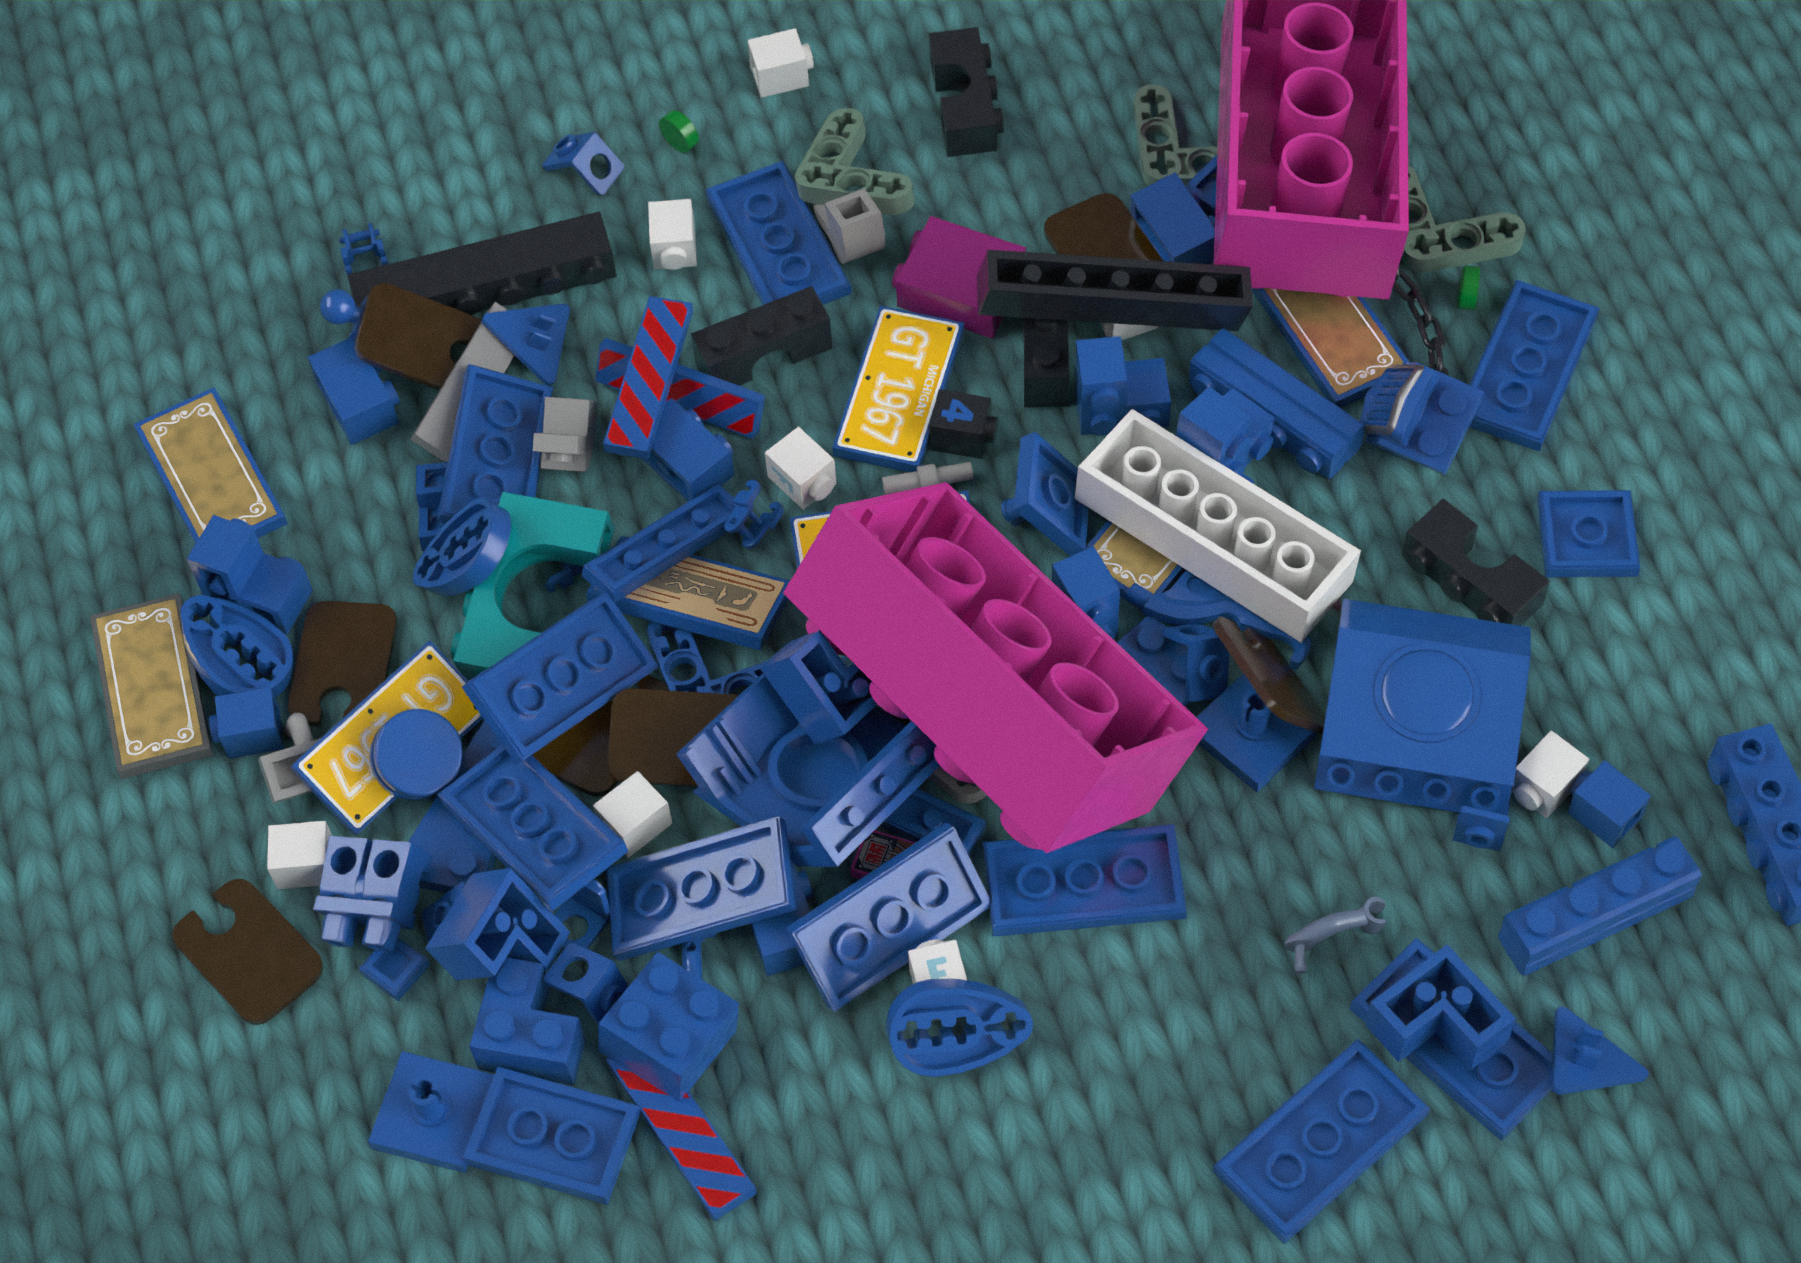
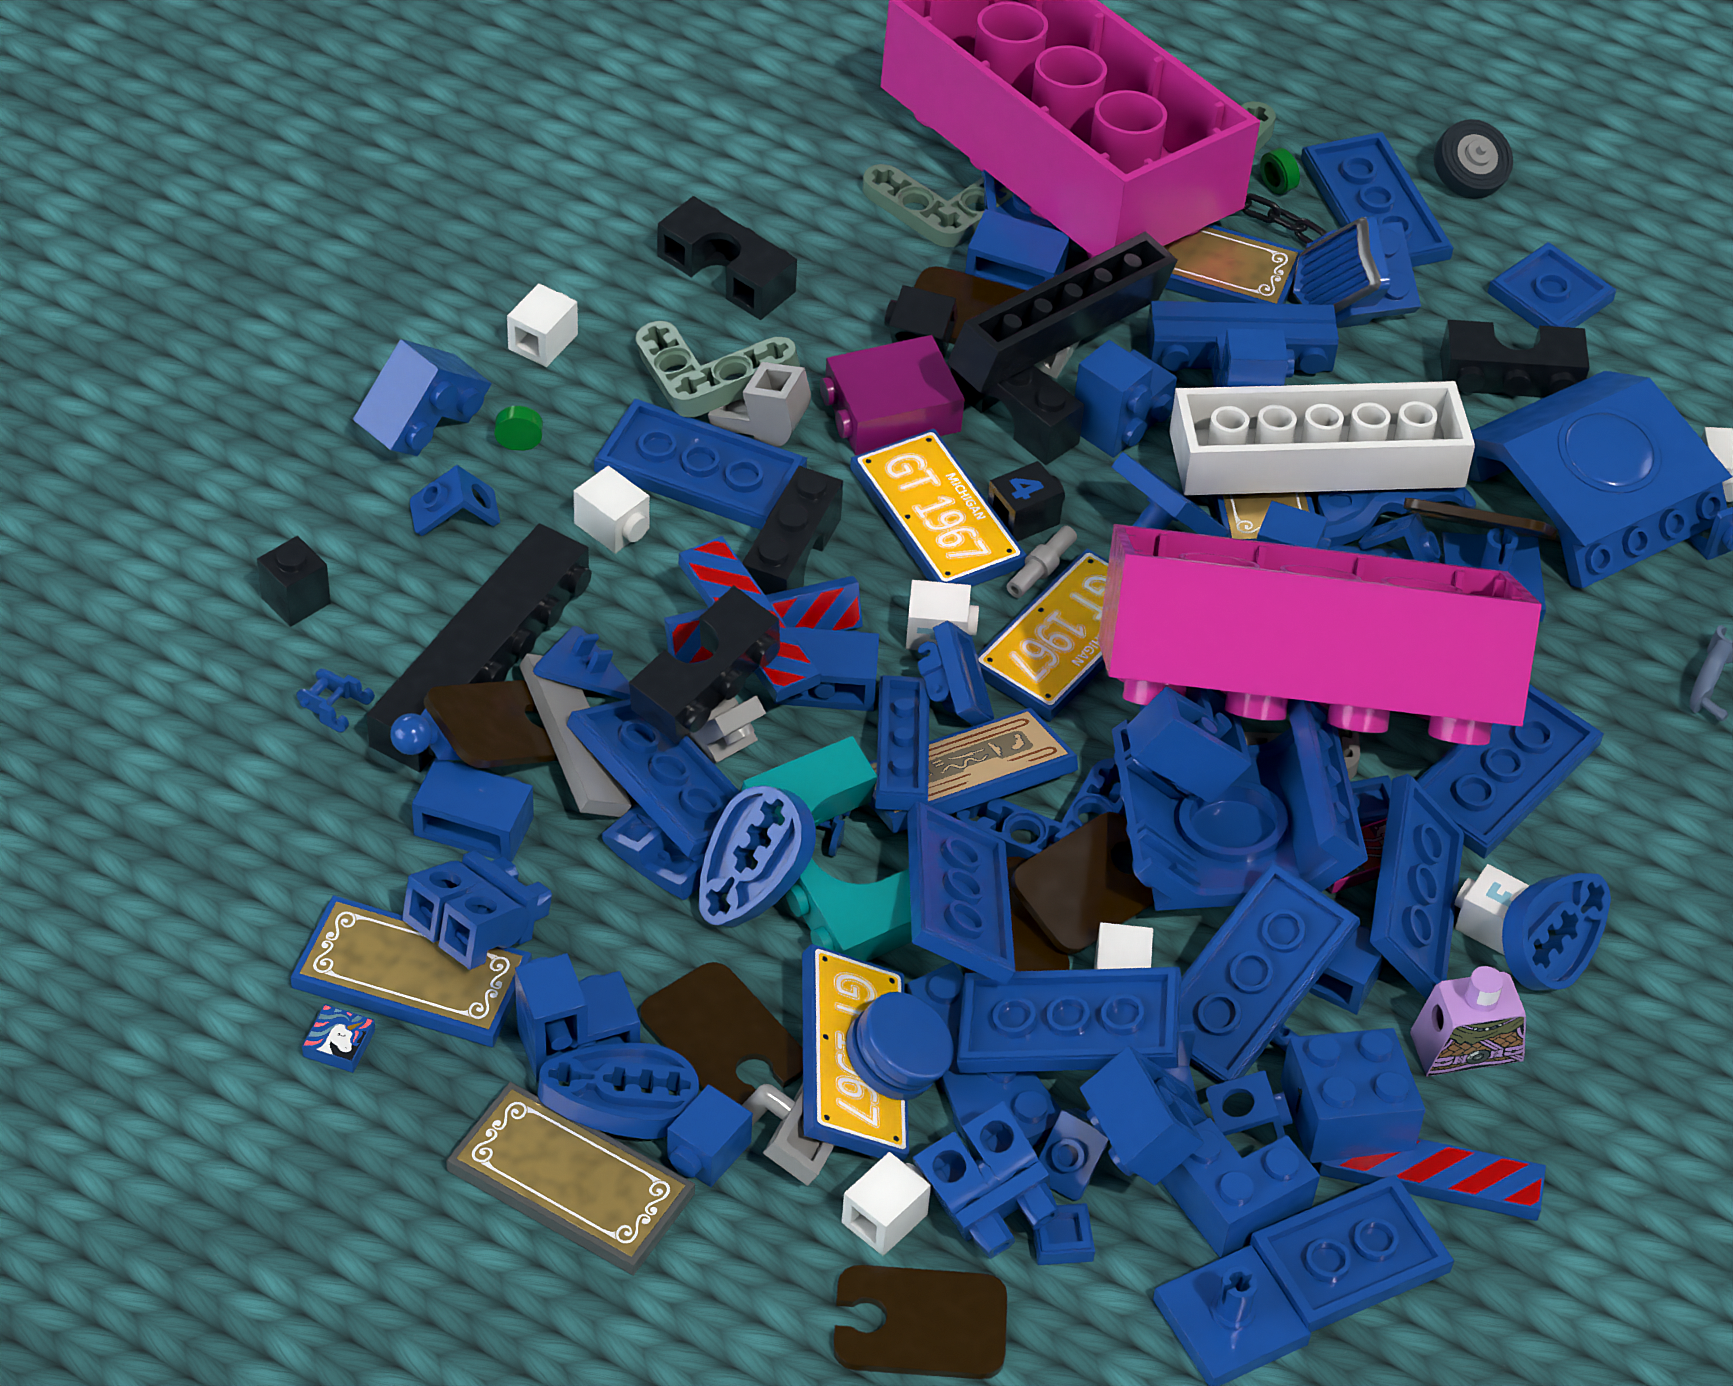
camera: 50 degrees left, 10 degrees down
none -> black brick [257,535,331,627]
none -> tile [302,1004,375,1073]
none -> blue brick [353,339,492,456]
none -> blue hips [402,850,552,970]
none -> black arch [629,585,780,744]
none -> black brick [884,285,958,358]
none -> blue tile [933,620,995,726]
none -> lavender torso [1410,966,1526,1077]
none -> black wheel [1433,119,1513,199]

